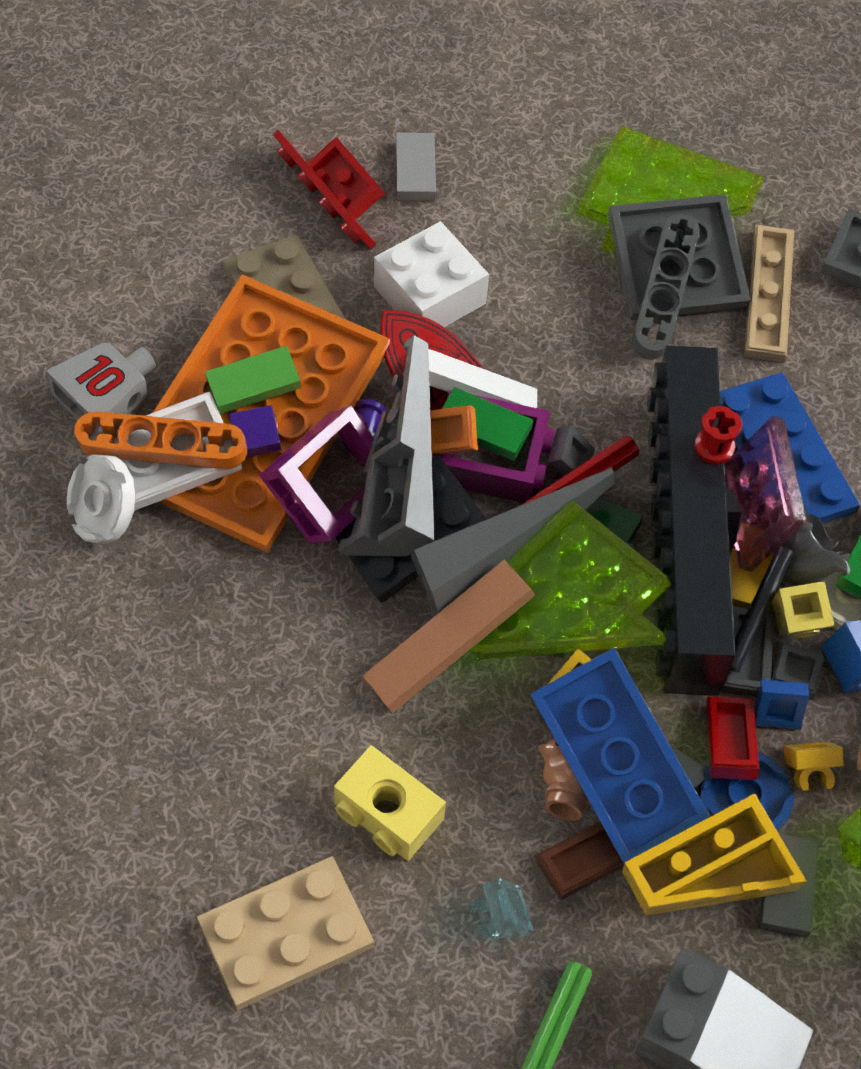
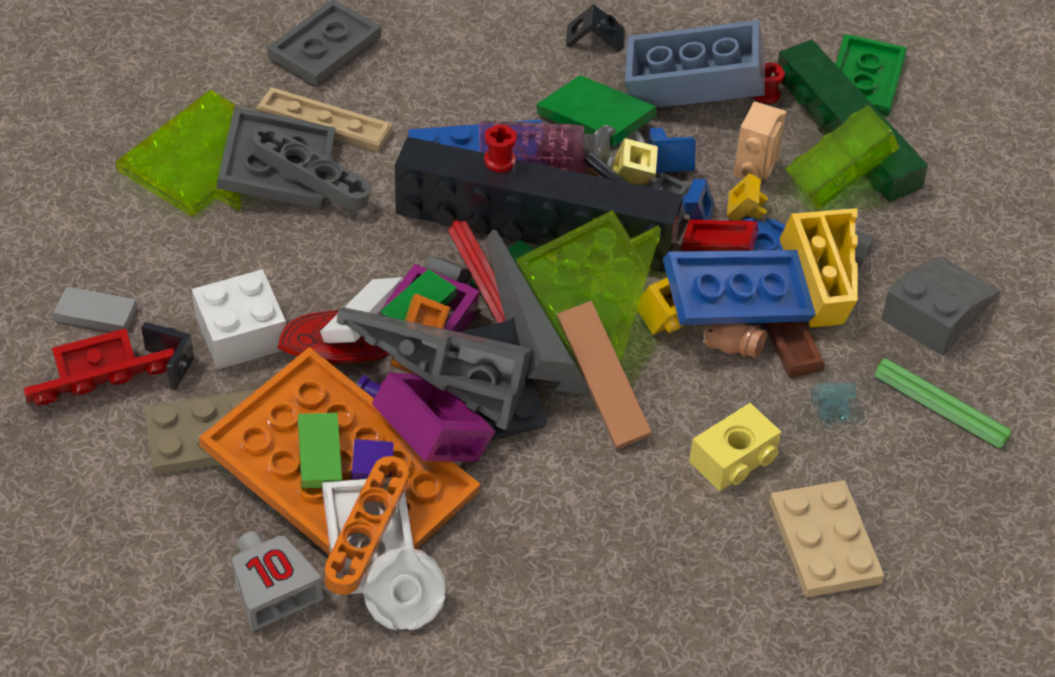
camera: 75 degrees left, 10 degrees down
none -> black bracket [141,322,194,390]

